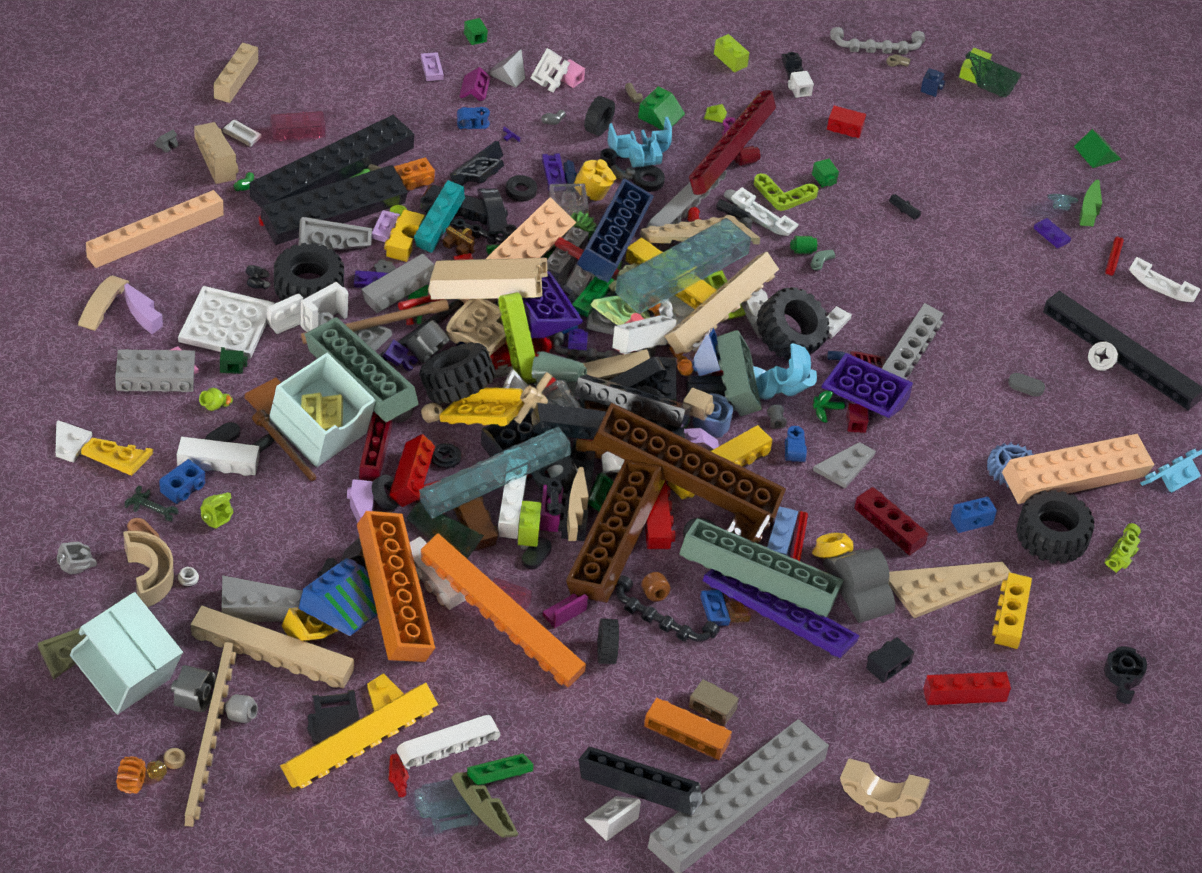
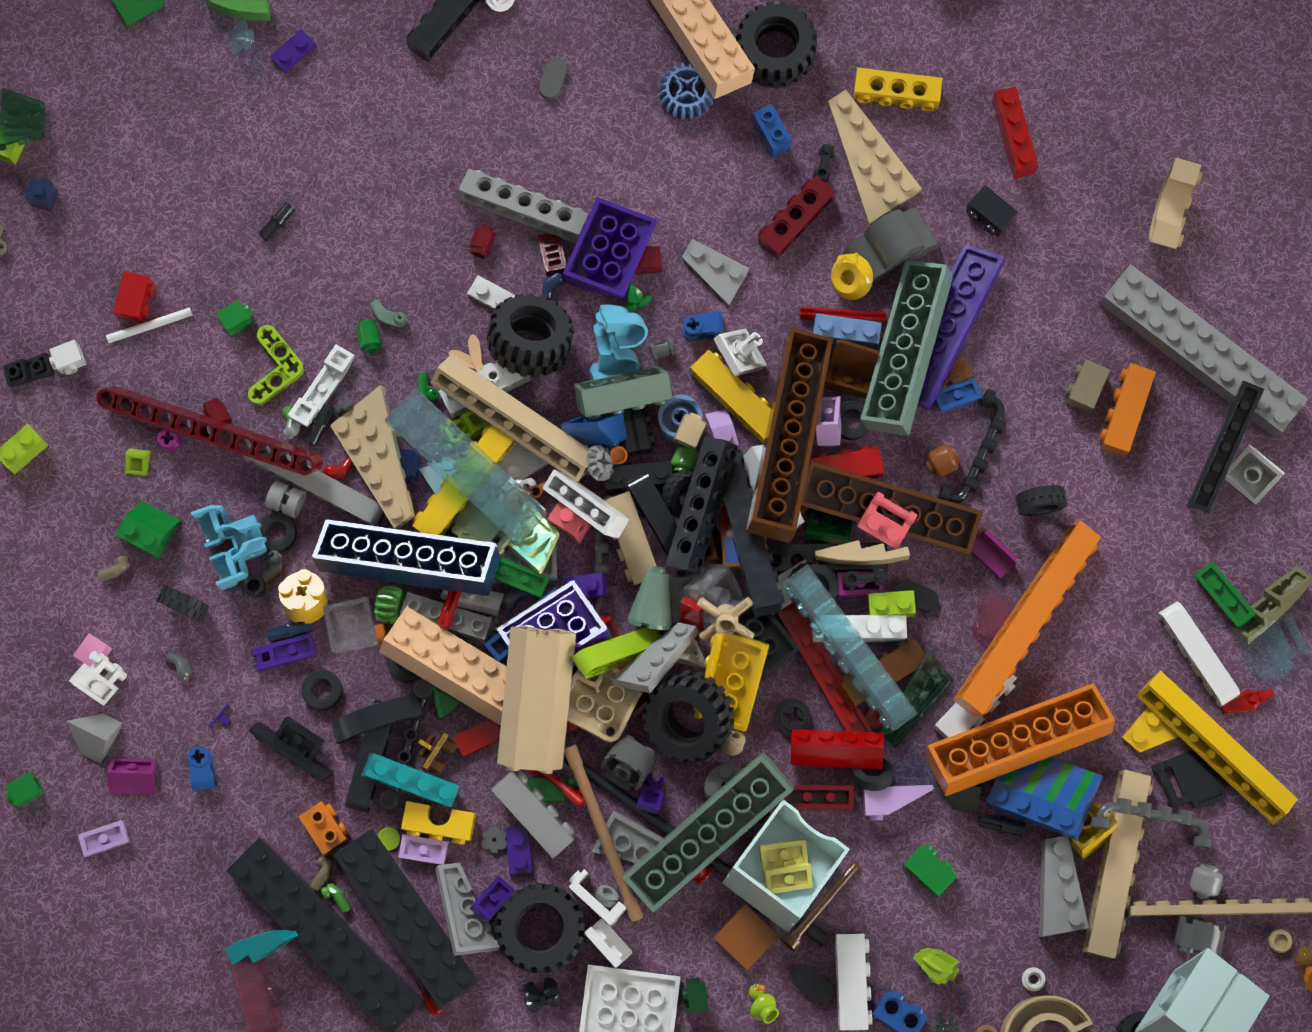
camera: 90 degrees left, 30 degrees up
none -> white bar [106,307,193,343]
none -> teal slope [224,930,298,965]
none -> light grey wheel [265,481,306,519]
none -> dark red brick [469,224,496,259]
none -> dark purple plate [469,876,515,924]
none -> light grey gear [586,445,615,481]
none -> light grey wing [611,623,699,693]
none -> white plate [714,329,767,376]
none -> black bar [813,144,835,183]
none -> lavender slope [816,397,841,446]
none -> coral plate [857,492,917,549]
none -> green brick [902,844,957,897]
none -> dark grey bar [1091,798,1213,848]

